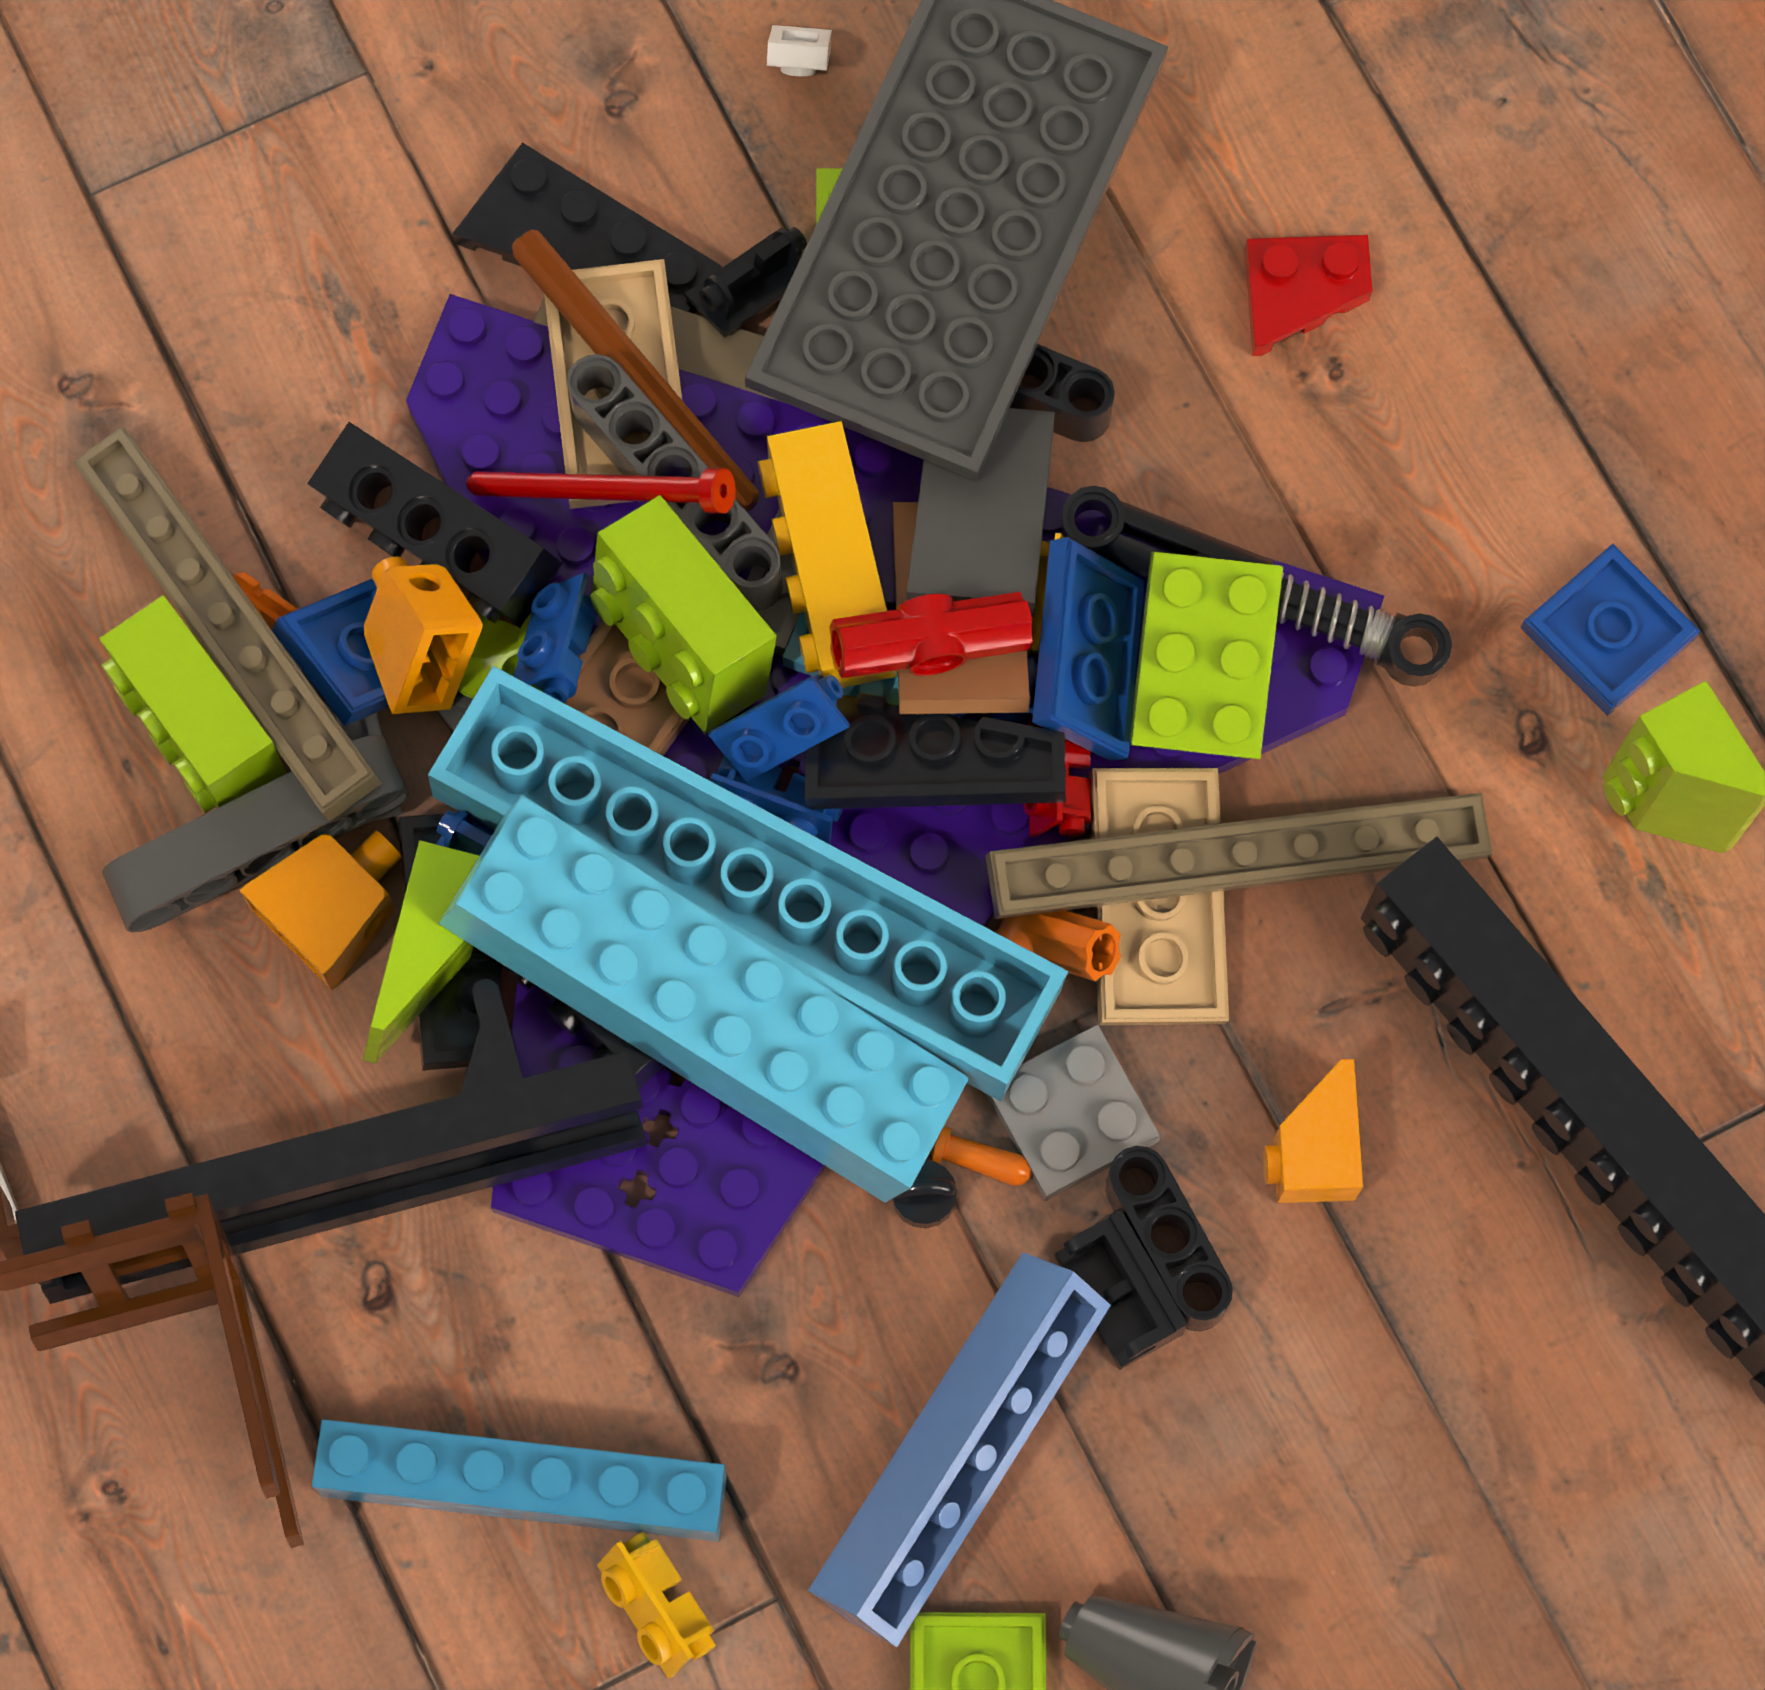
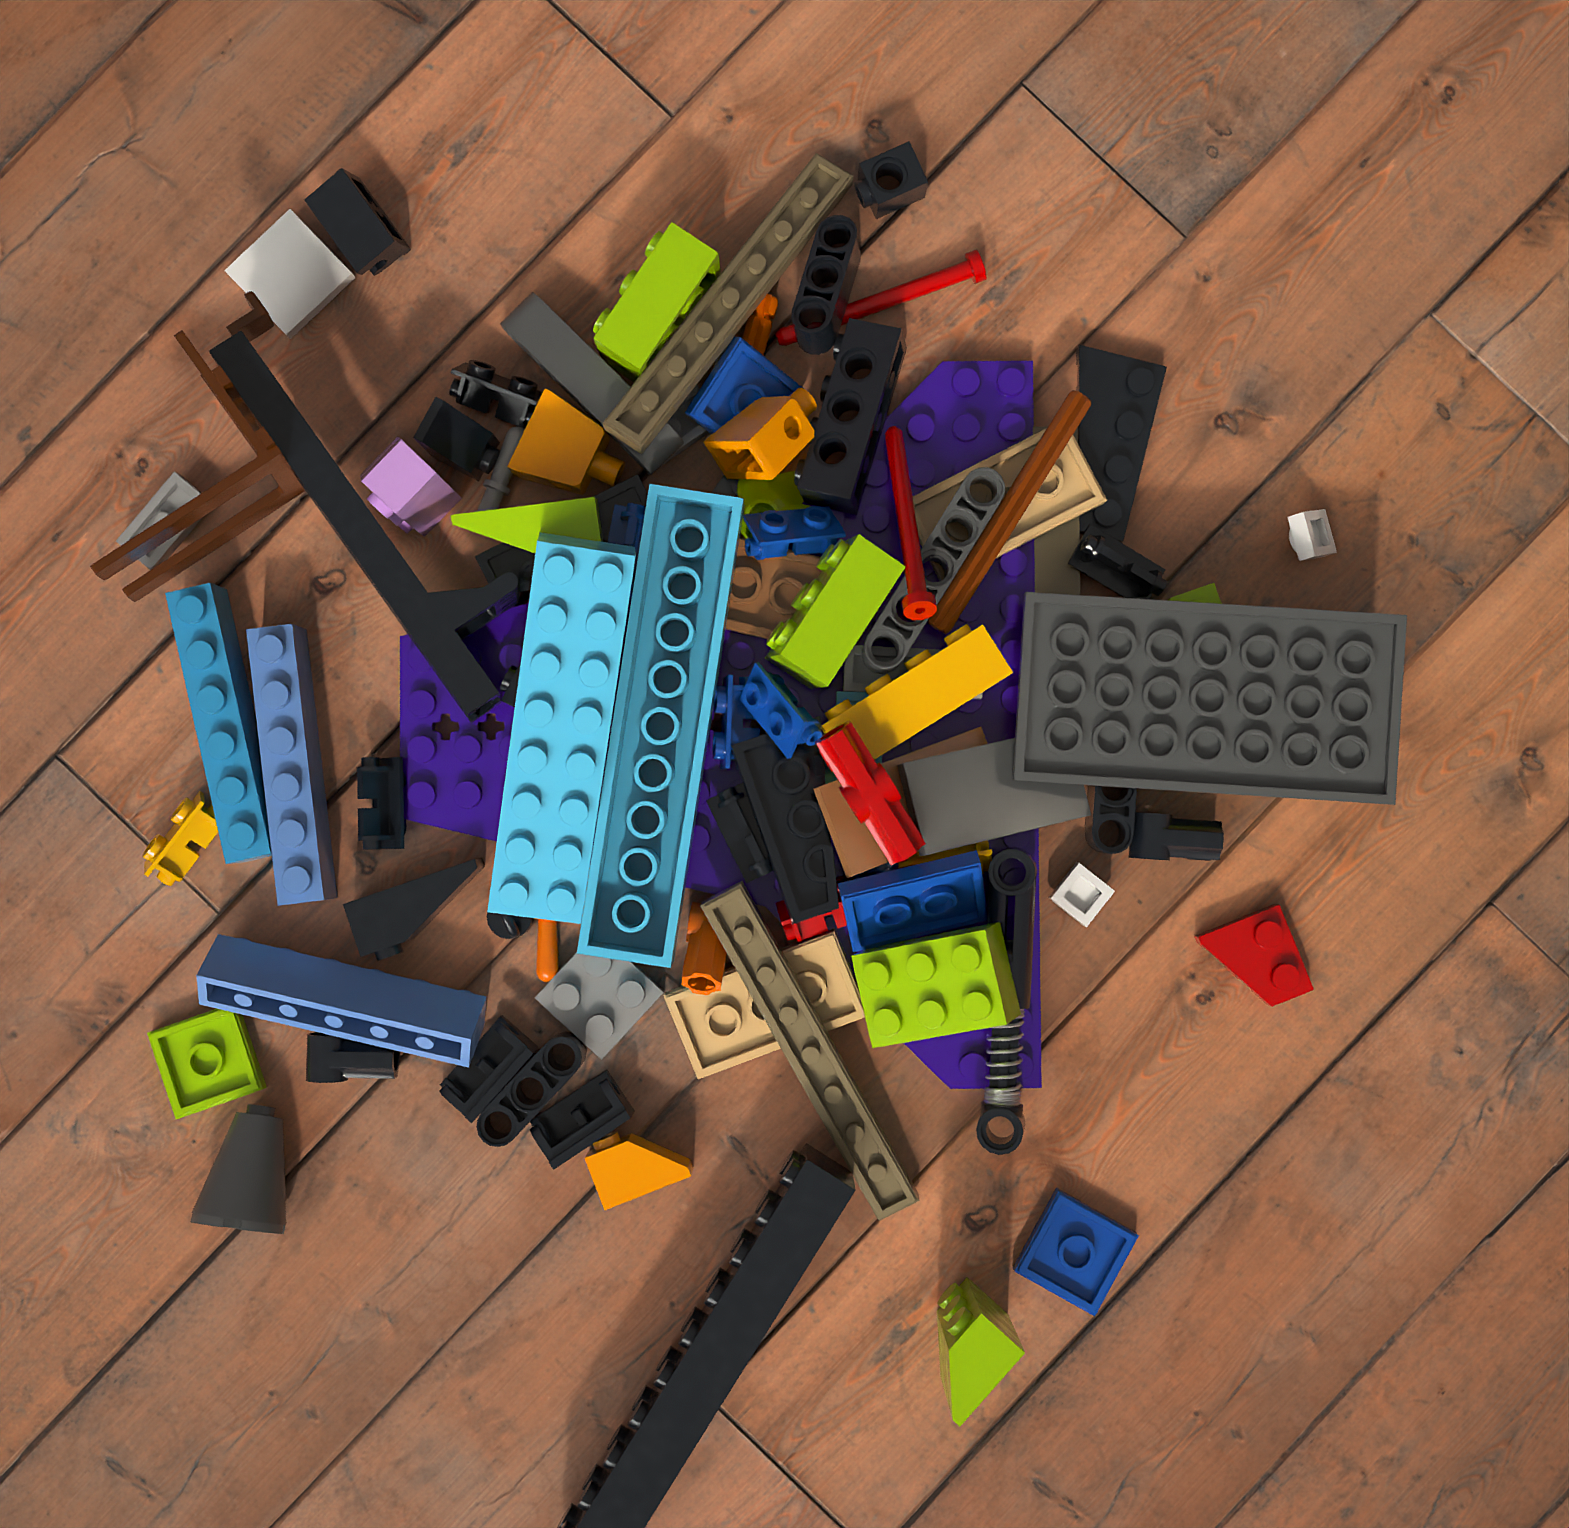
camera: 75 degrees right, 15 degrees up
none -> light grey plate [116,471,203,570]
none -> medium blue brick [246,624,338,906]
none -> black piece [306,1032,400,1083]
none -> black slope [343,858,485,961]
none -> black hinge [356,757,407,850]
none -> lavender wedge [360,436,462,537]
none -> black slope [413,397,500,482]
none -> black hinge [449,360,543,429]
none -> light grey piece [474,426,525,512]
none -> black hinge [529,1070,635,1170]
none -> black hinge [706,783,773,883]
none -> red bar [776,249,987,346]
none -> black beam [791,215,861,355]
none -> black brick [854,141,928,219]
none -> white plate [1048,862,1115,927]
none -> black piece [1128,812,1224,861]

